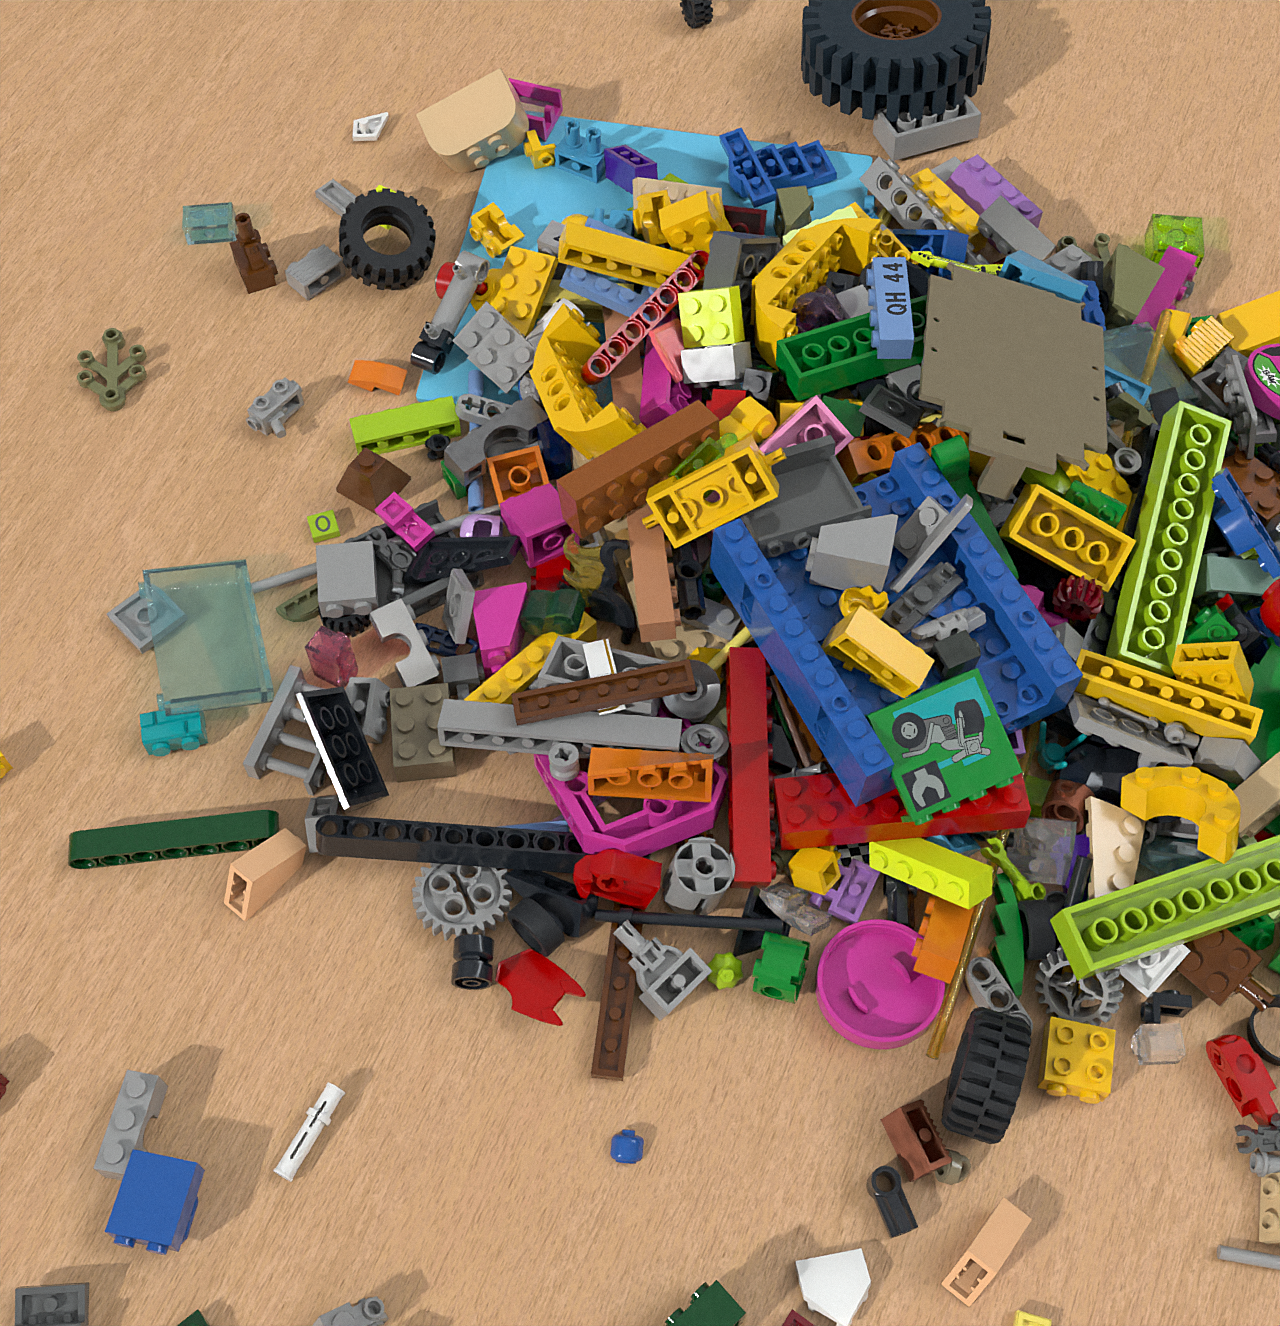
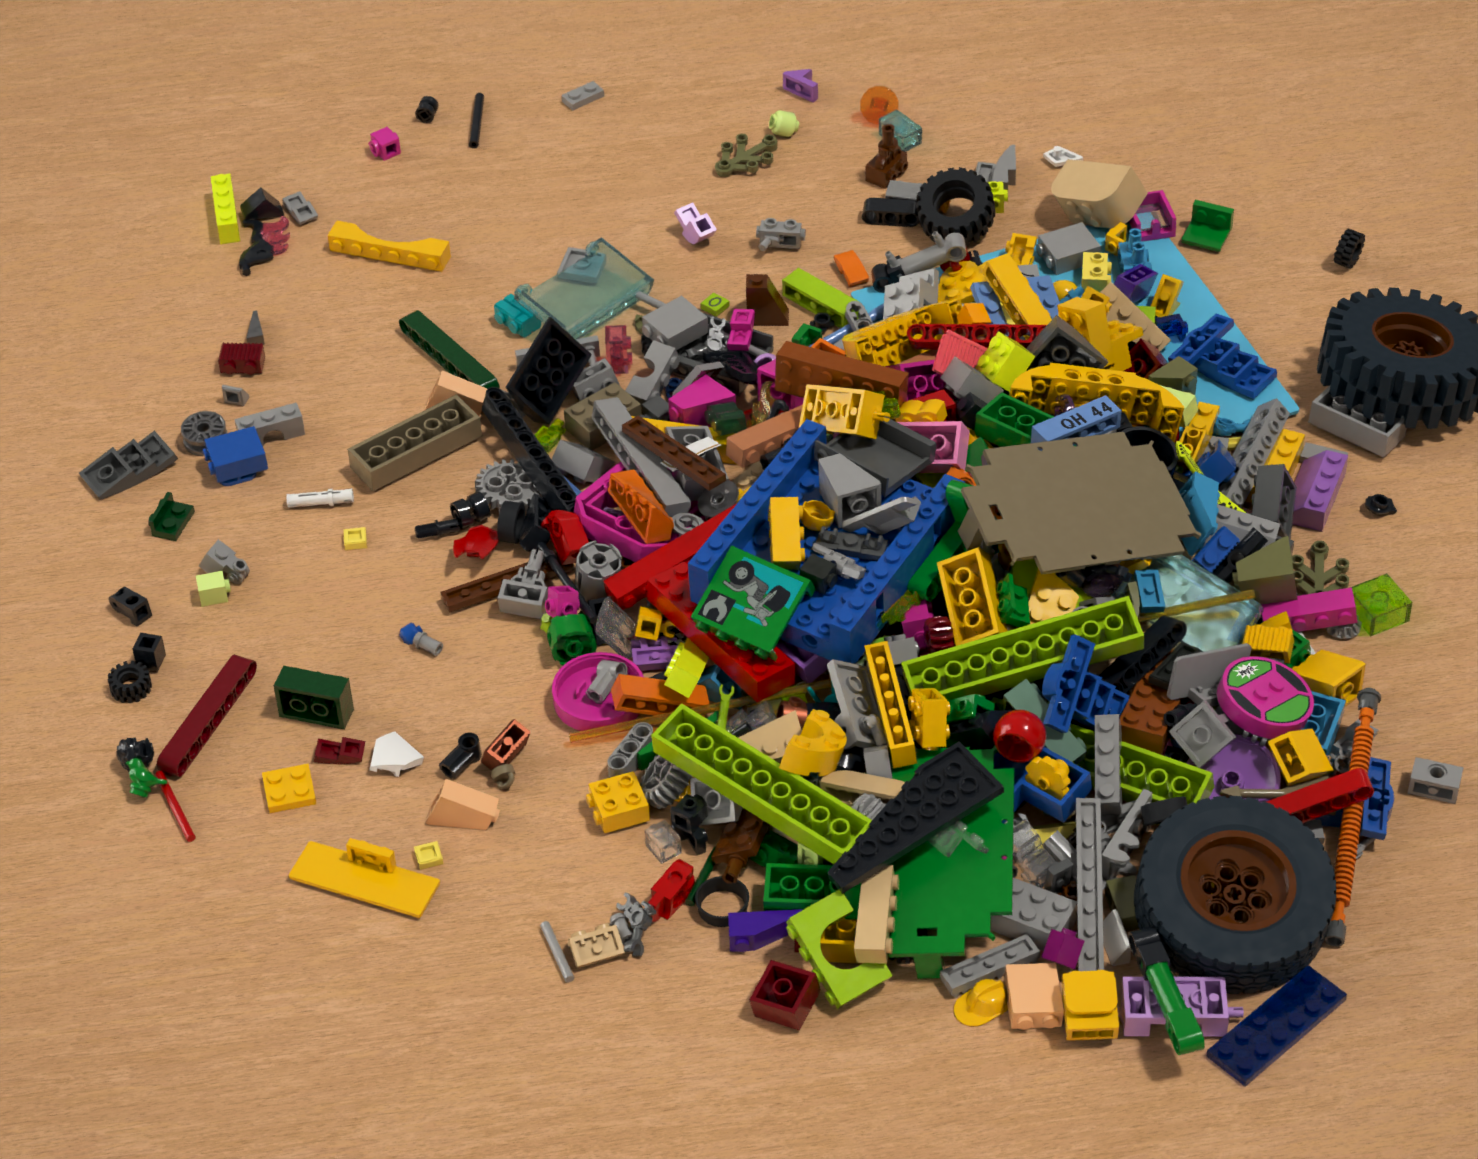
camera: 60 degrees right, 15 degrees down
flat silver arch [444,395,550,487] -> none
light grey wheel [548,742,580,781] -> none
black tyre [941,1007,1032,1144] -> none
light grey hinge [1098,697,1159,730] -> none
none -> flat silver wheel [181,411,228,456]
none -> light grey slope [222,385,249,406]
none -> light yellow tile [343,527,367,550]
none -> dark tan brick [347,394,482,491]
none -> light grey pin [413,632,443,656]
none -> black axle [415,518,460,539]
none -> clear neon green plate [534,418,566,452]
none -> dark pink brick [545,585,580,618]
none -> light grey slope [552,440,615,484]
none -> light grey piece [585,660,628,704]
none -> black brick [670,794,708,834]
none -> lavender brick [674,203,717,244]
none -> dark green bar [685,846,716,906]
none -> yellowish green head [769,110,799,137]
none -> medium lavender slope [783,69,818,103]
none -> clear orange tile [860,86,899,125]
none -> black beam [862,198,919,227]
none -> light orange brick [956,303,992,337]
none -> light grey slope [992,145,1016,190]
none -> light grey brick [1036,222,1101,275]
none -> light yellow brick [1081,252,1112,295]
none -> yellow slope [1151,274,1184,320]
none -> clear blue bracket [1155,313,1188,342]
none -> green bracket [1181,199,1234,252]
none -> black animal [1365,494,1397,515]

